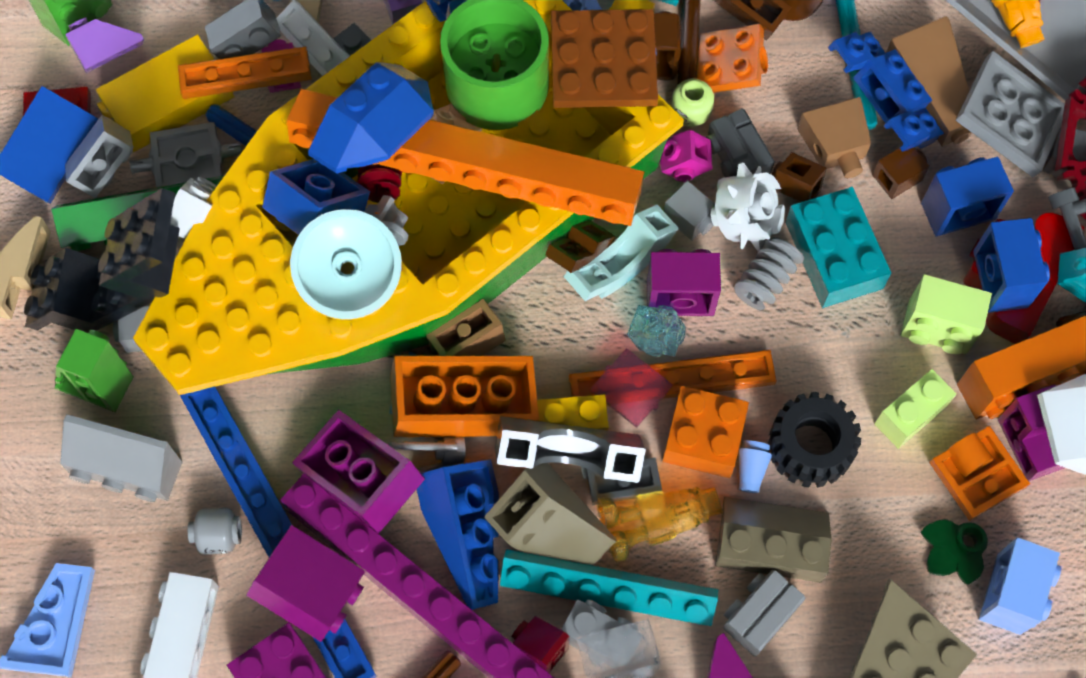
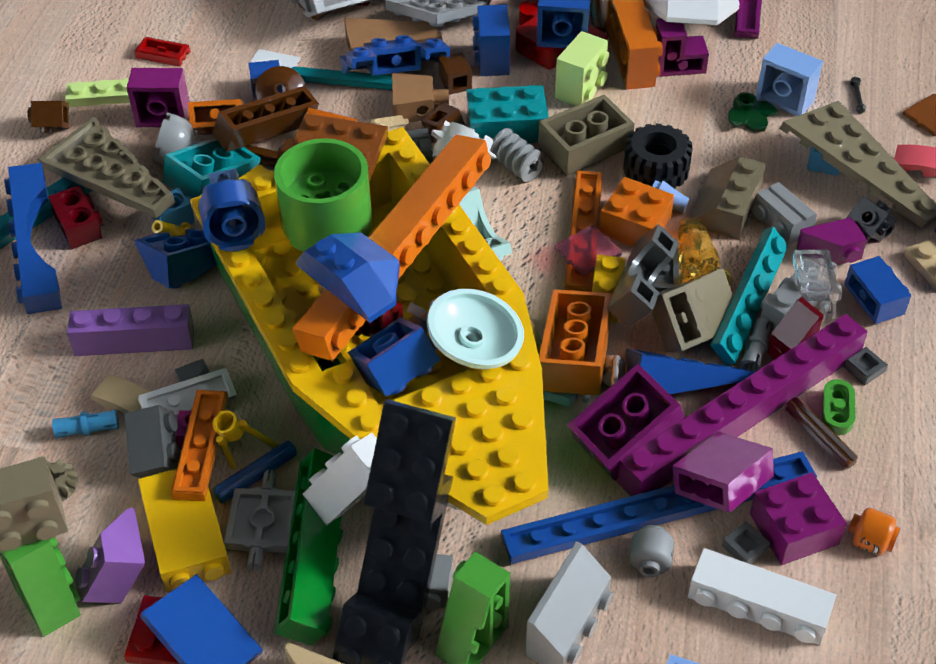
camera: 75 degrees left, 20 degrees down
light grey brick [65,115,133,198] -> none
clear light blue brick [627,305,686,357] -> none
magenta brick [647,249,721,316] -> none
yellowish green brick [874,369,956,449] -> none
orange plate [929,426,1030,521] -> none
none -> yellow plant [213,410,280,469]
none -> tan axle [370,115,409,131]
none -> dark tan brick [538,94,635,175]
none -> dark grey plate [722,521,770,564]
none -> light grey pin [741,318,773,372]

